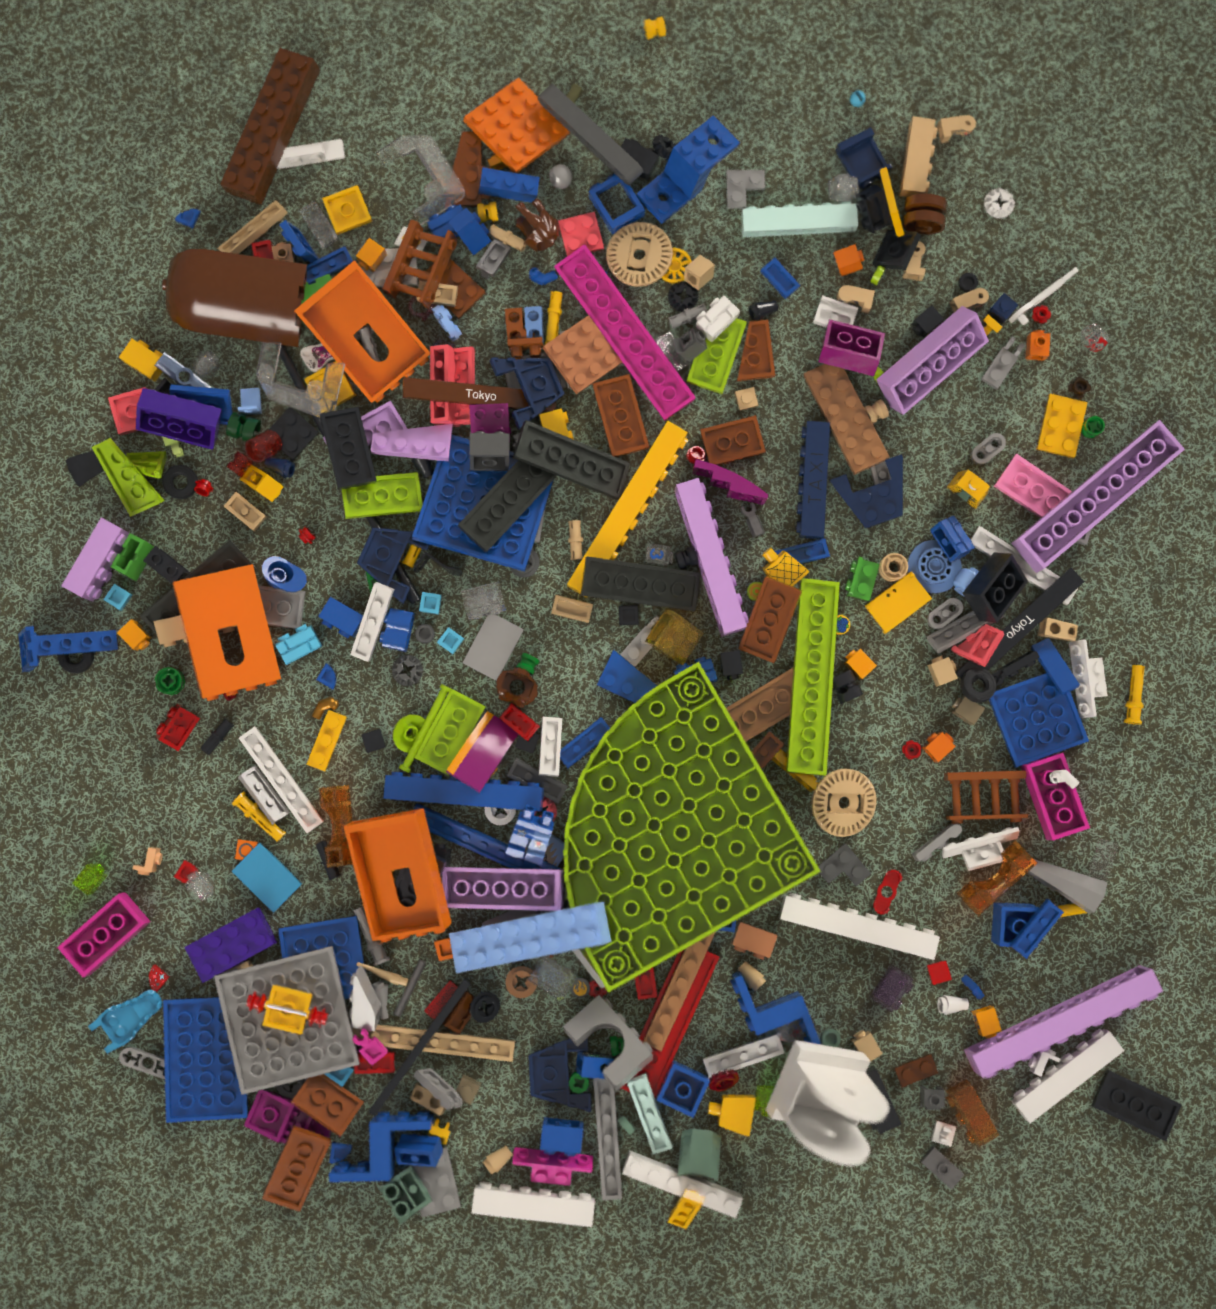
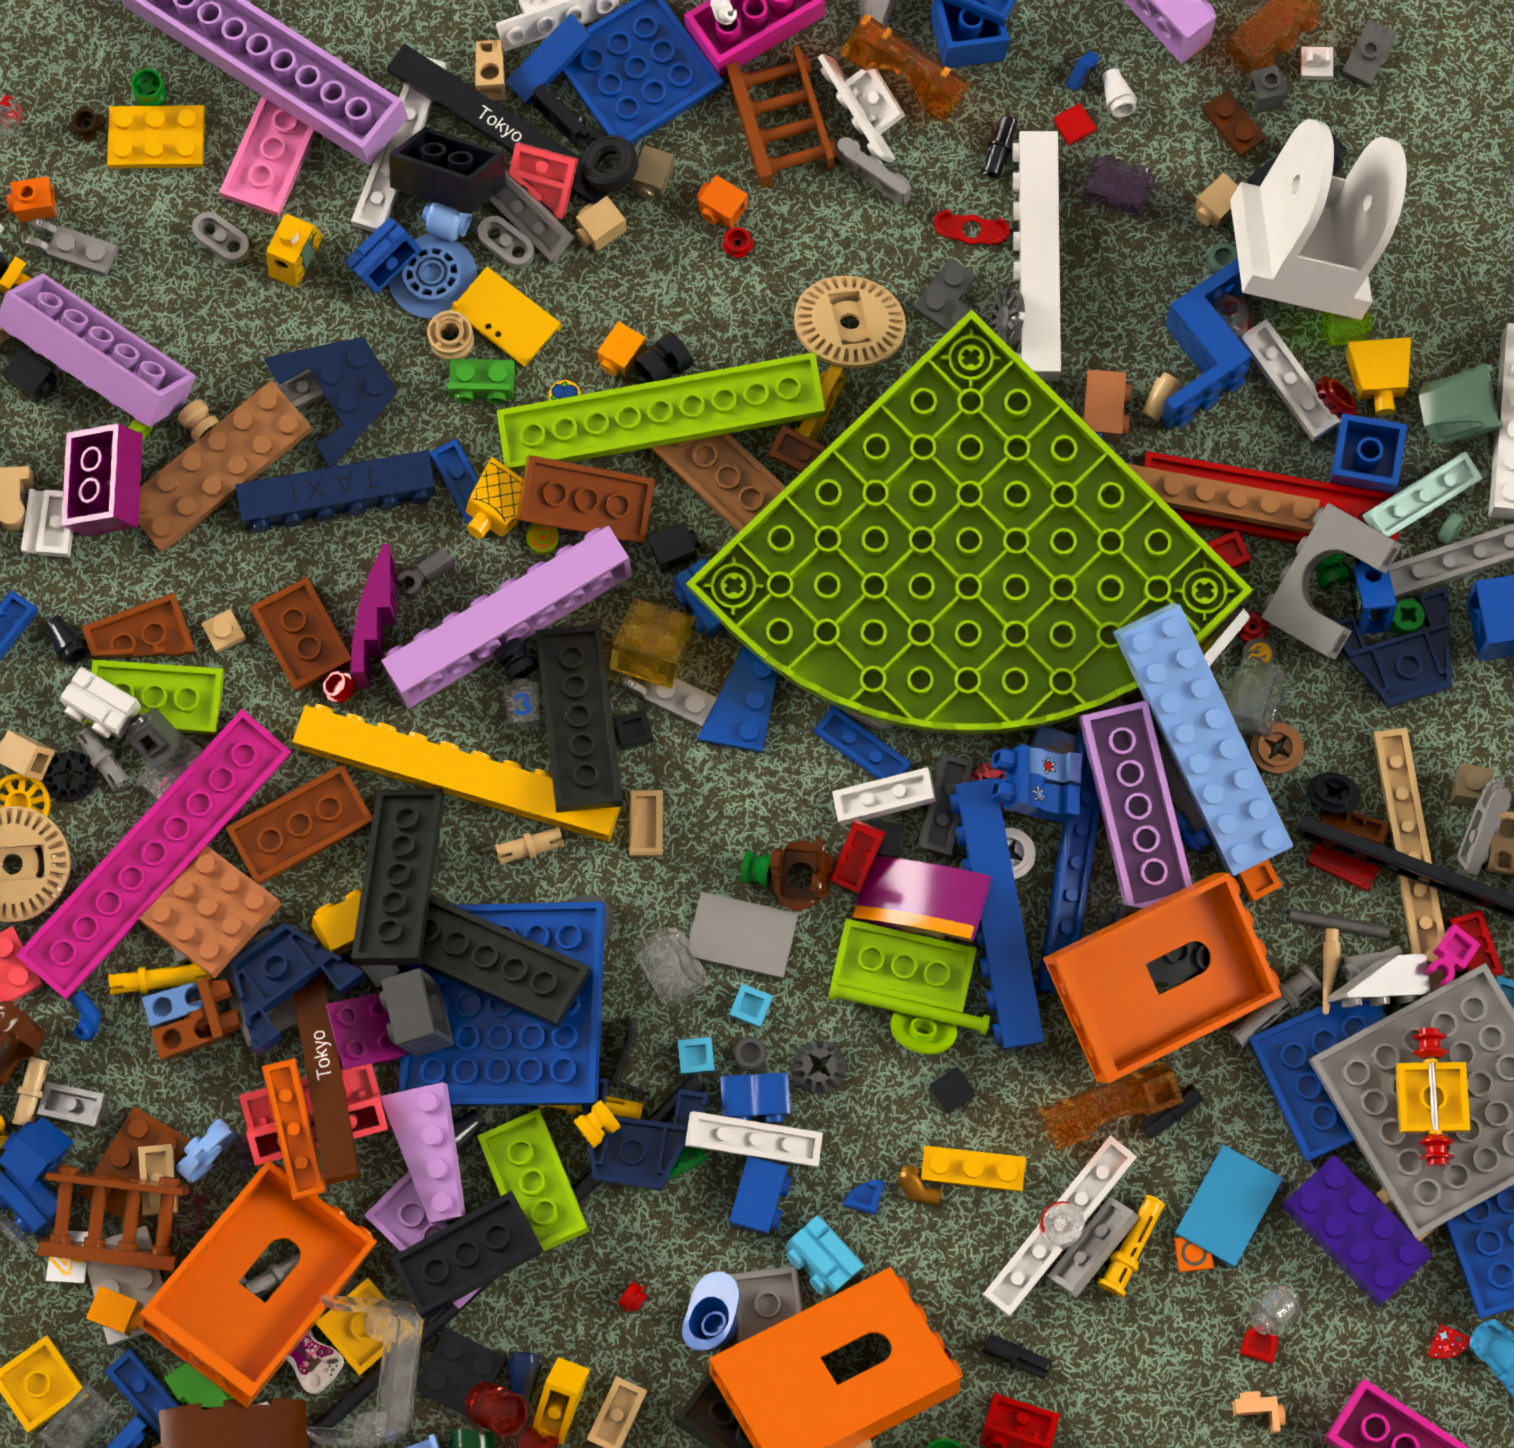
camera: 95 degrees left, 10 degrees down
light orange brick [972,1006,1002,1038] -> none
none -> orange tile [262,1058,327,1201]
none -> yellow wheel [573,1100,621,1148]
none -> black axle [981,115,1018,179]
none -> dark grey wheel [986,288,1025,347]
none -> clear head [1039,1201,1085,1249]
none -> blue arm [1175,811,1211,851]

